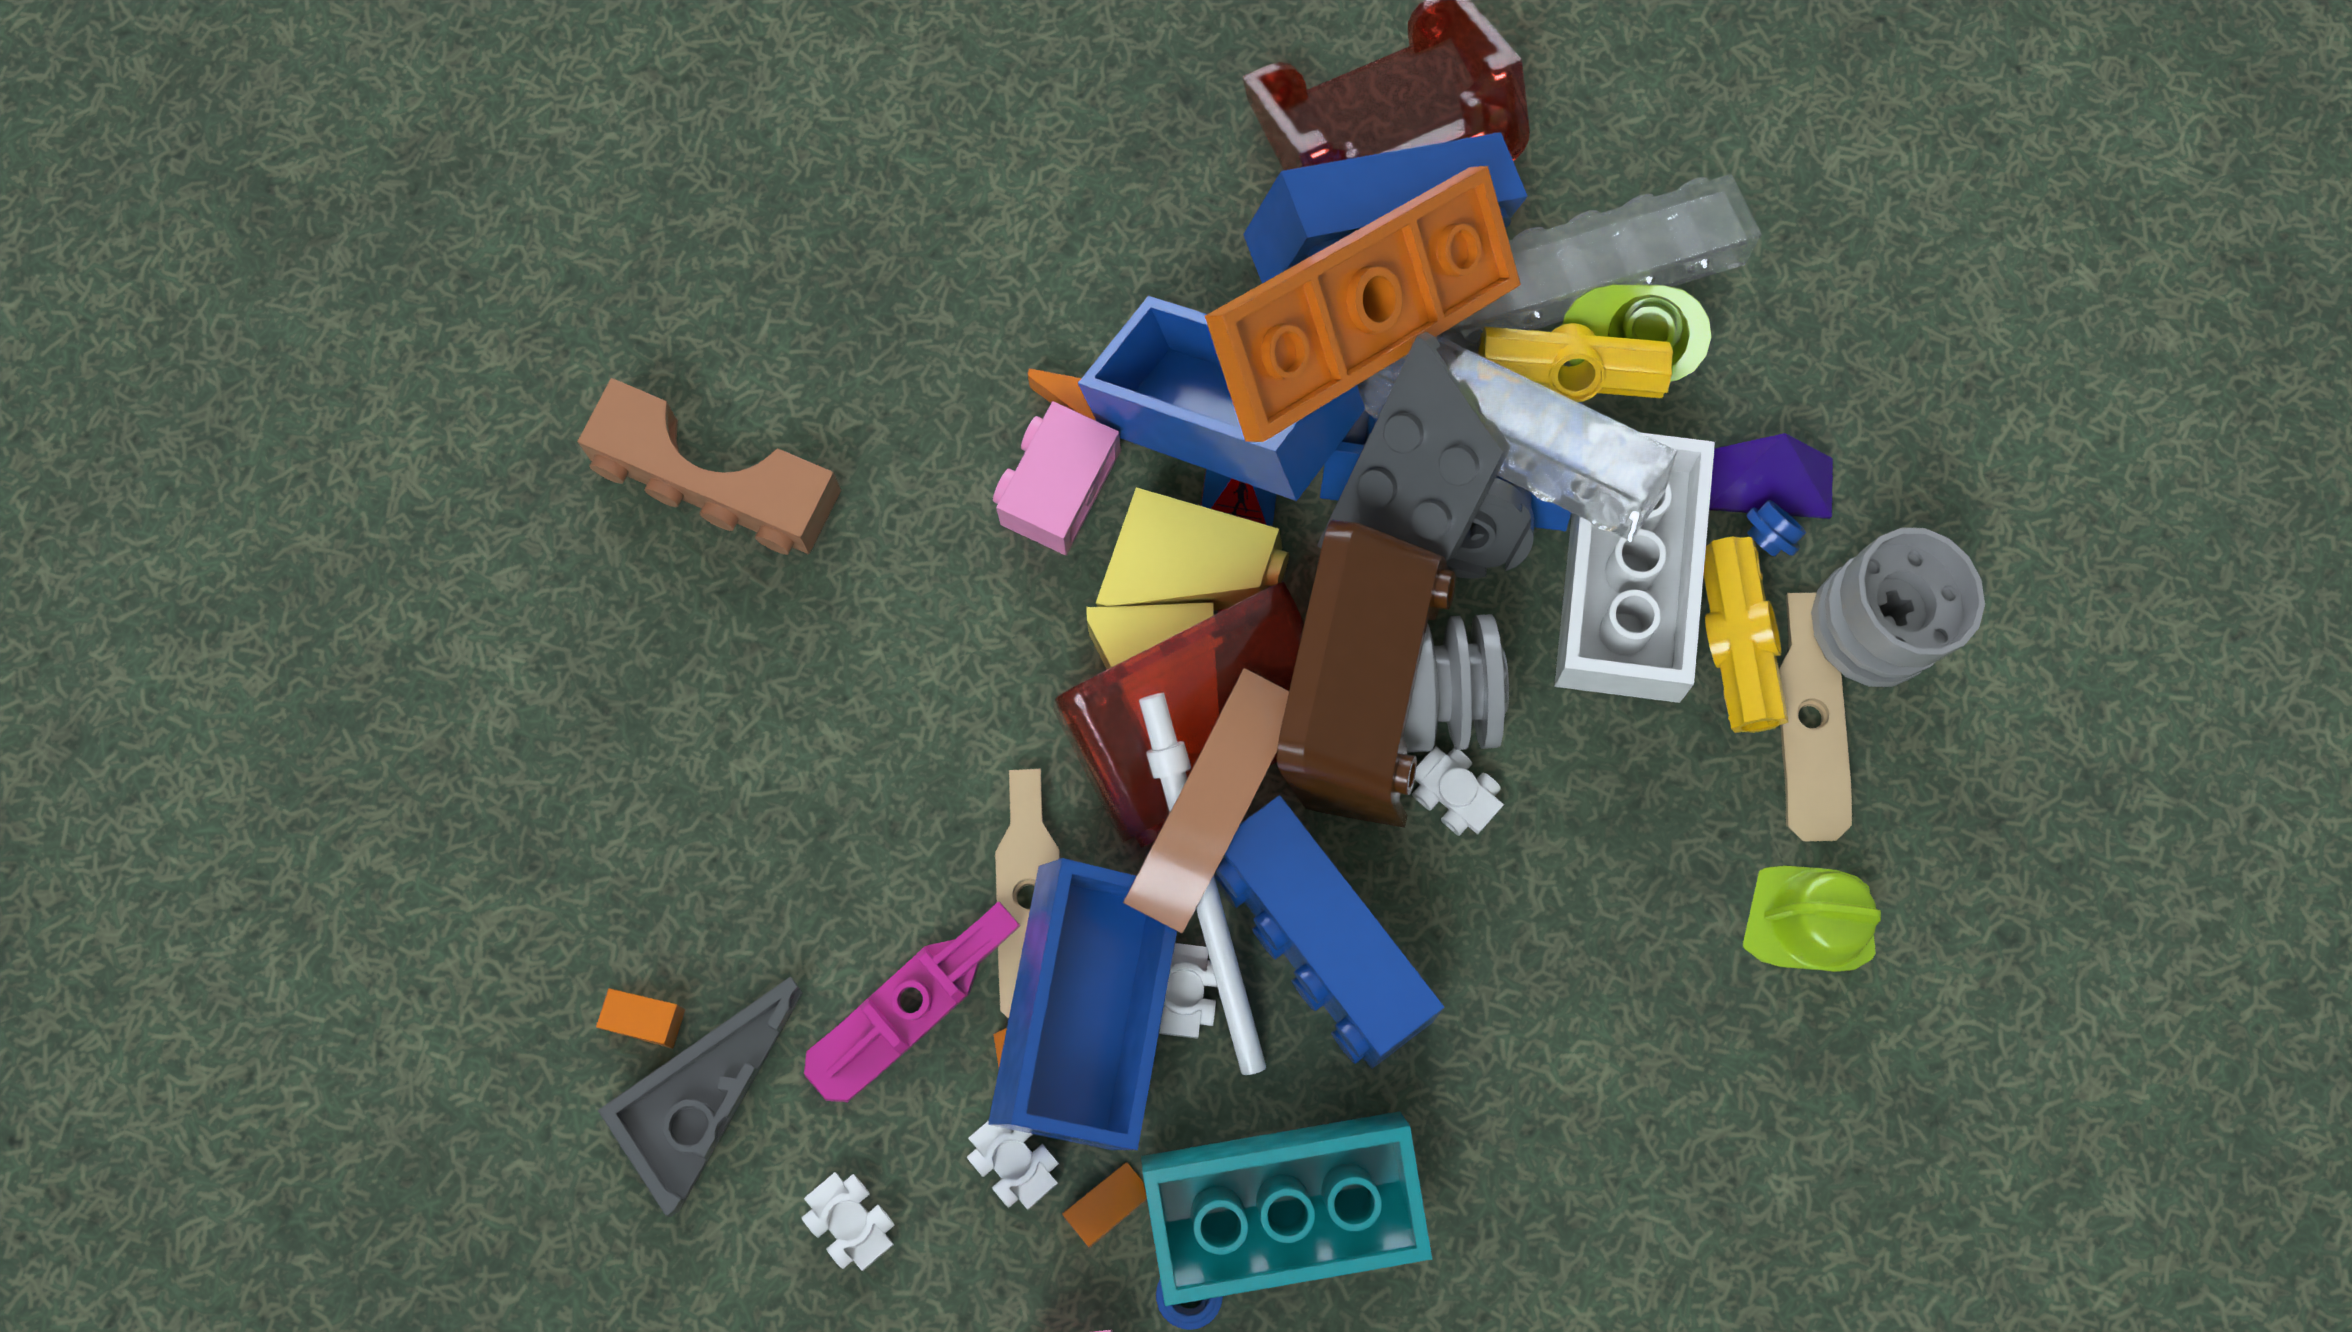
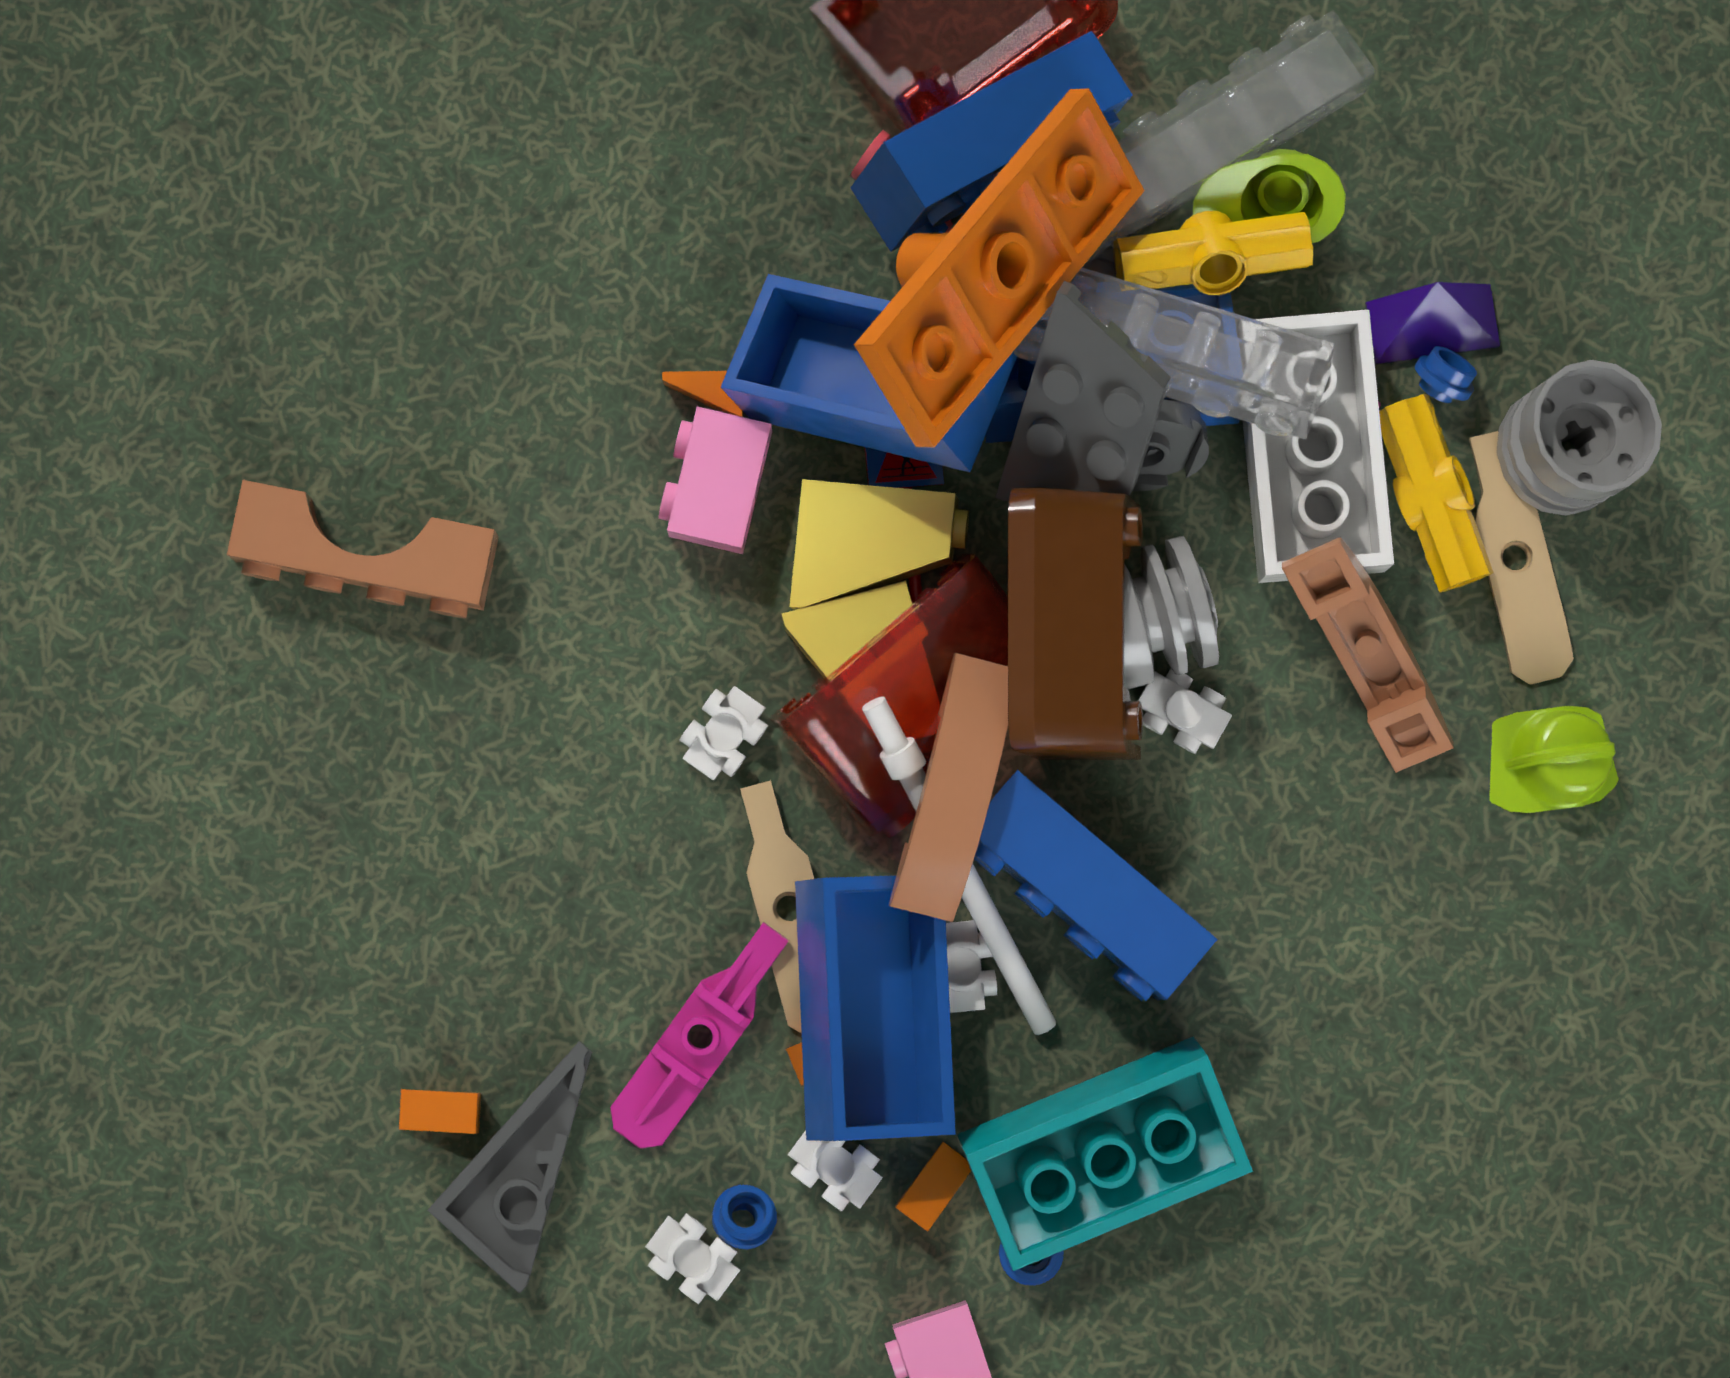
camera: 20 degrees left, 10 degrees up
none -> white piece [679,686,768,781]
none -> blue plate [712,1185,777,1249]
none -> nougat slope [1282,537,1454,773]

